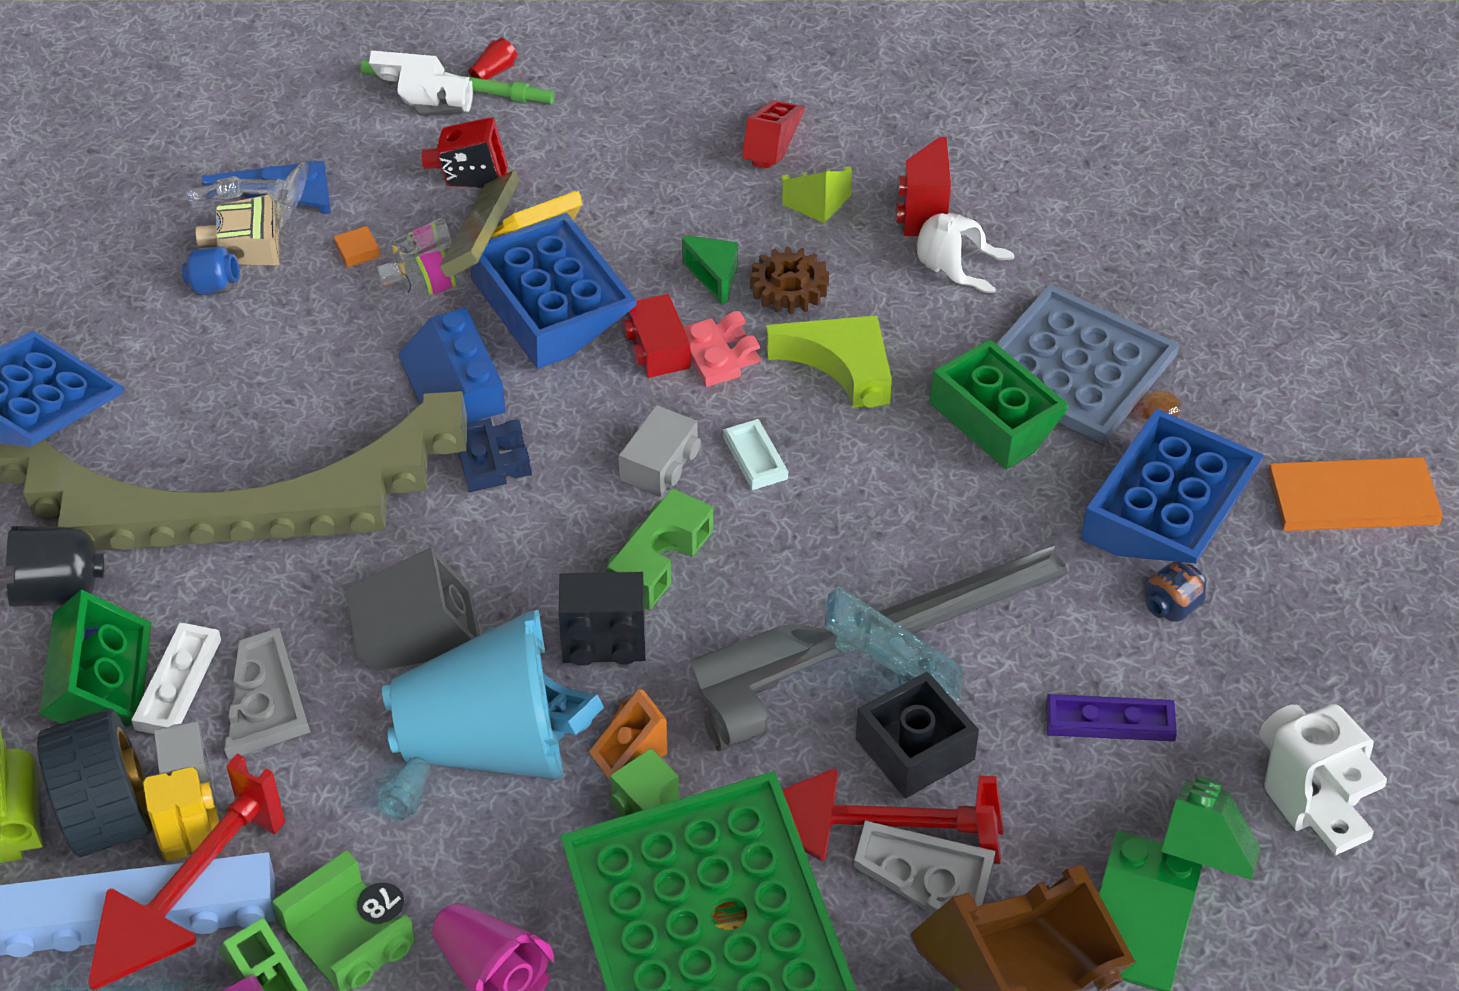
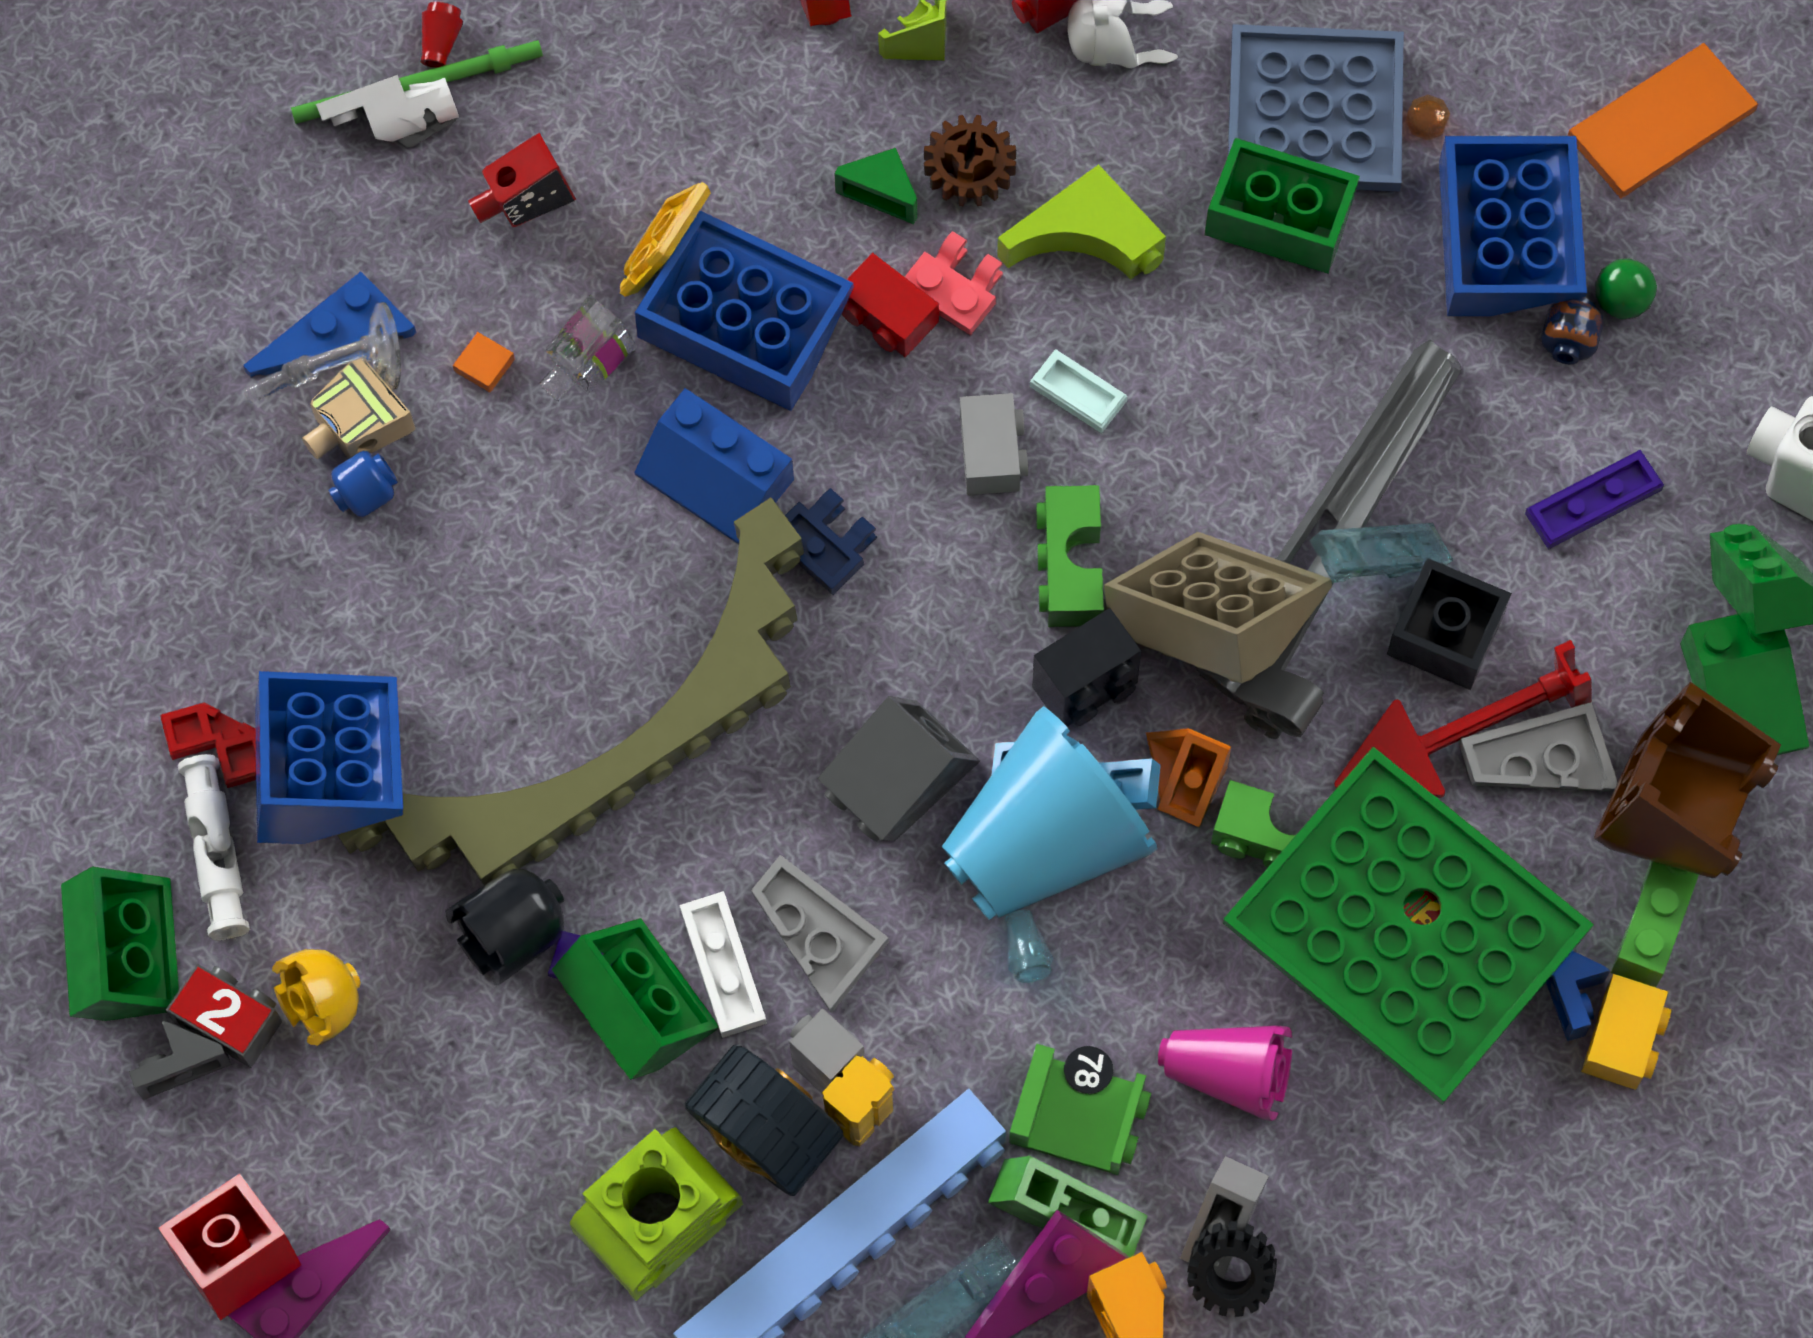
camera: 30 degrees left, 20 degrees up
red piece [88,753,285,990] -> none
olive tile [439,170,520,277] -> none
none -> dark tan slope [1104,532,1332,683]
none -> green piece [1595,258,1657,320]

